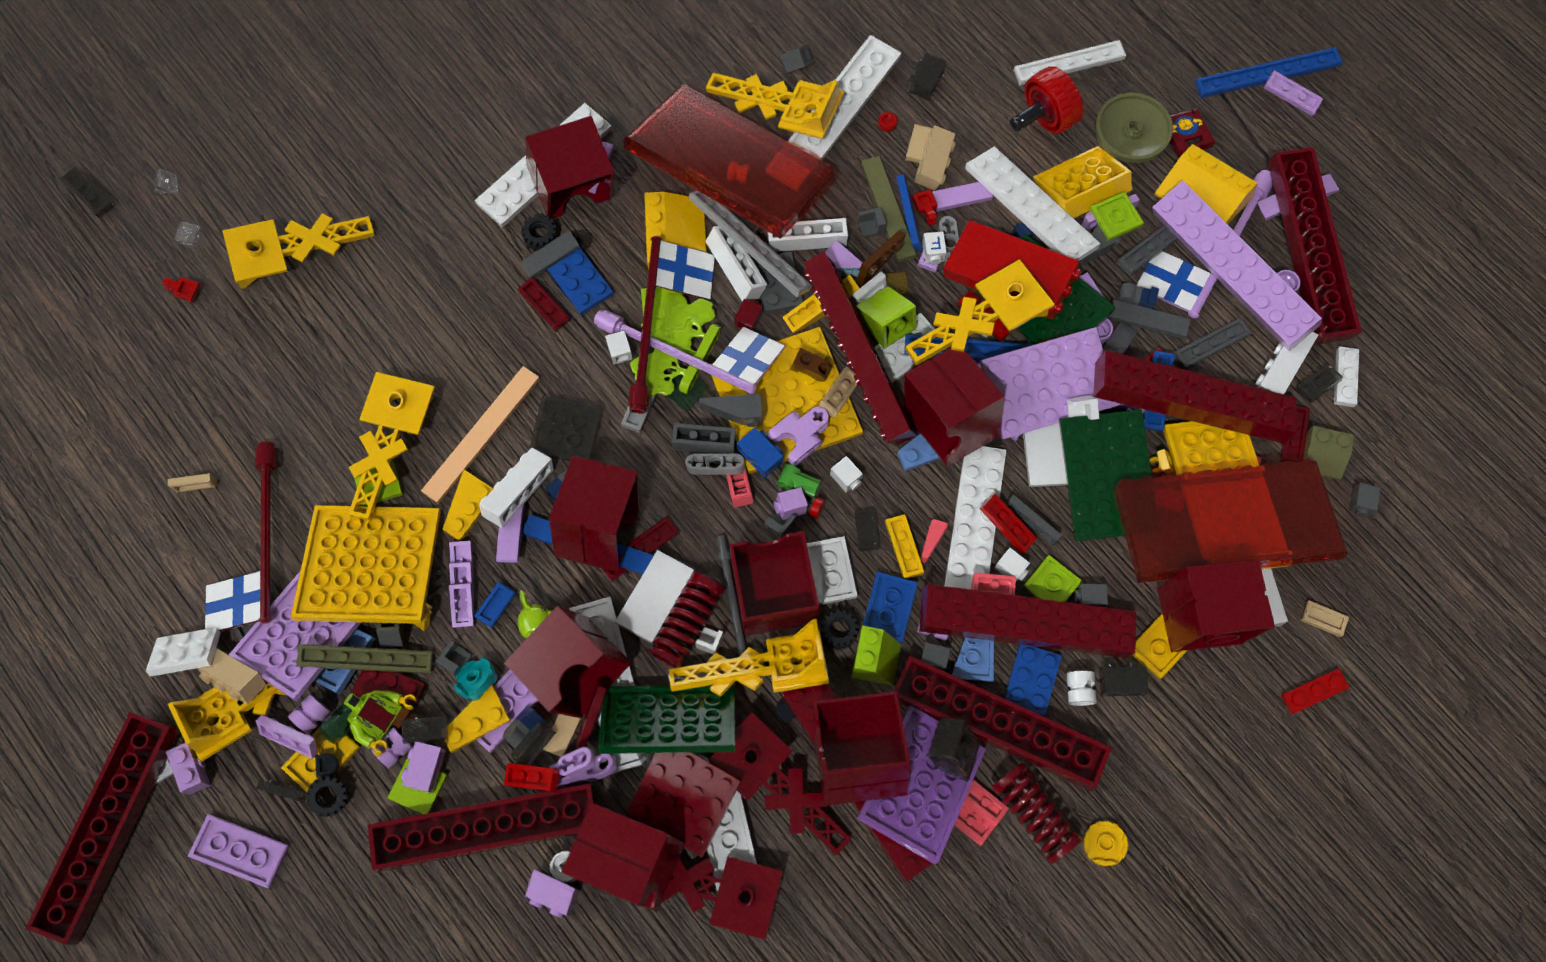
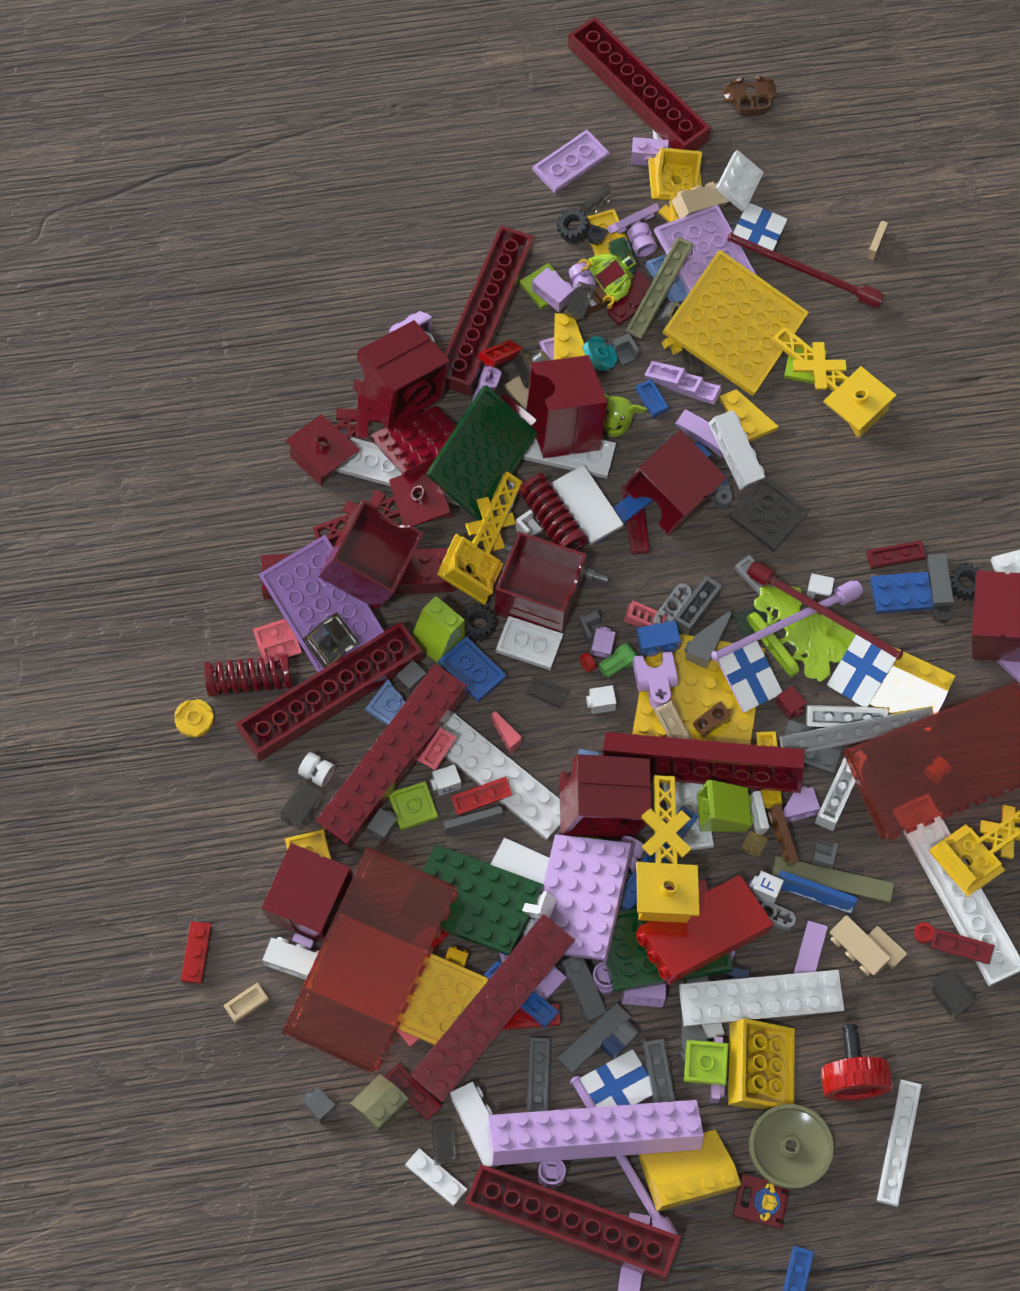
camera: 120 degrees right, 5 degrees down
light nougat tile [421,366,540,504] -> none
yellow plate [885,514,924,579] -> none
red plate [912,189,937,226] -> none
blue plate [1004,644,1062,717] -> none
none -> reddish brown piece [723,76,777,117]
none -> dark red tile [930,928,995,965]

